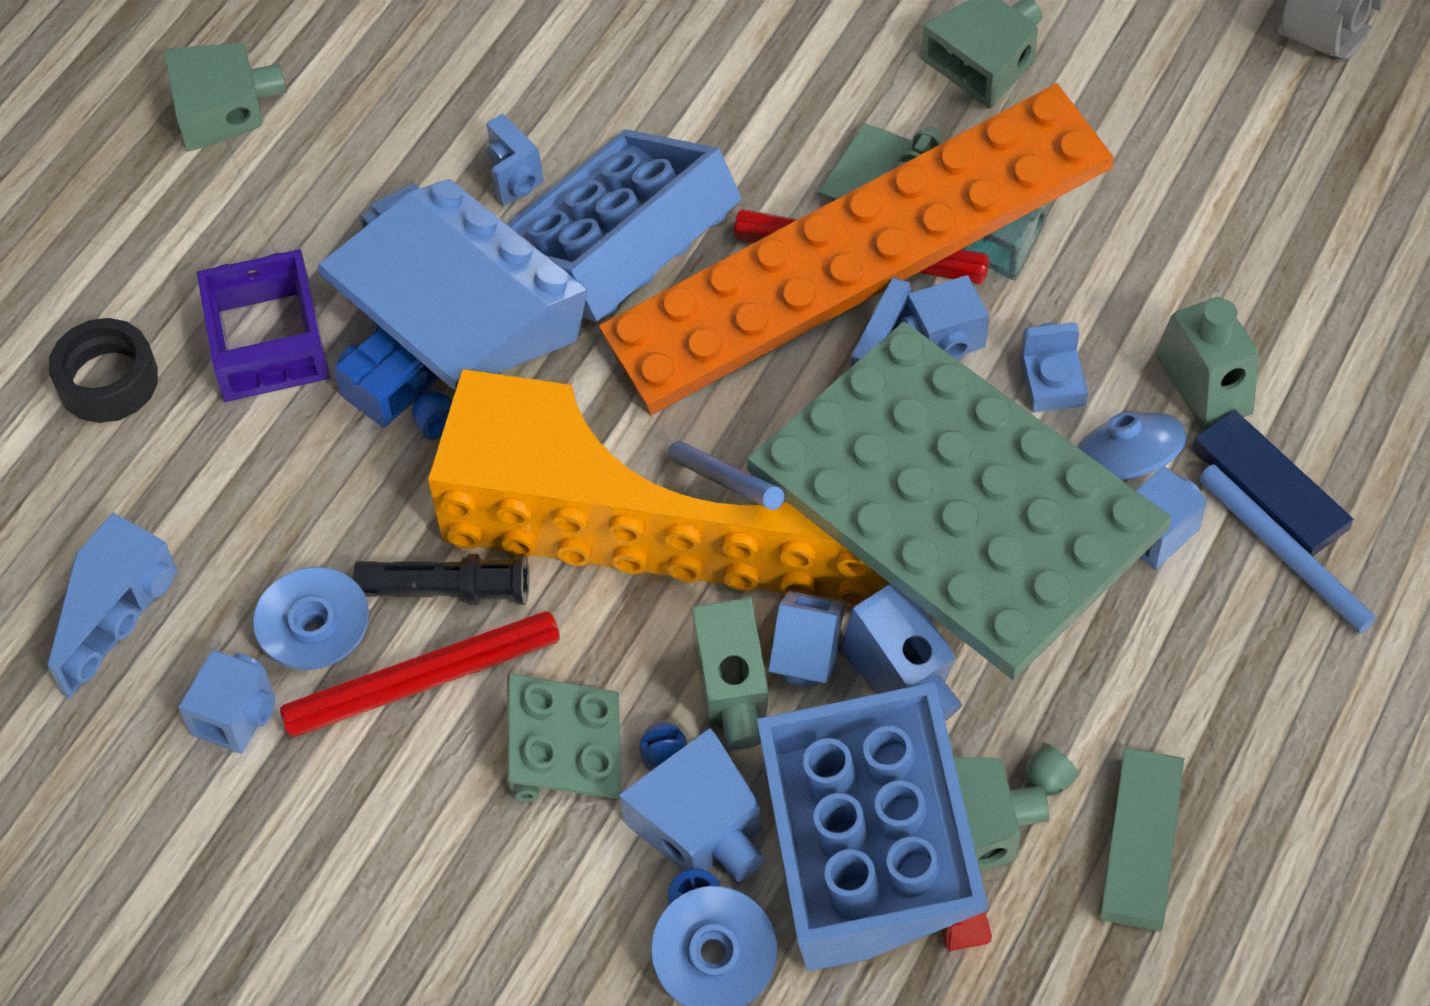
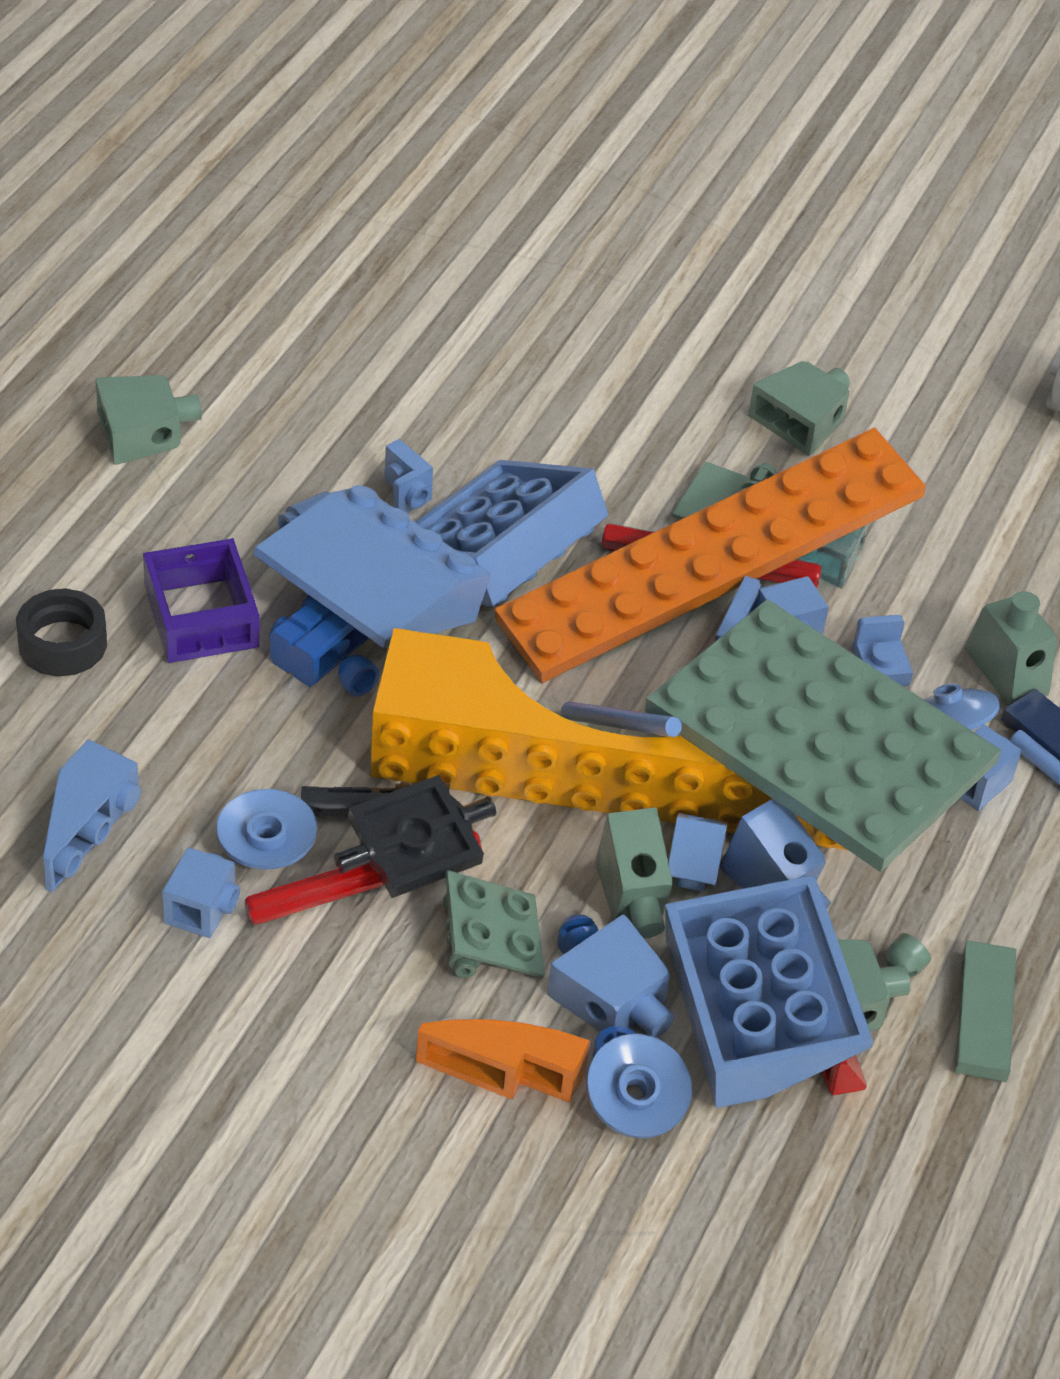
camera: 10 degrees left, 10 degrees down
none -> black plate [334,775,496,898]
none -> orange slope [416,1019,590,1103]

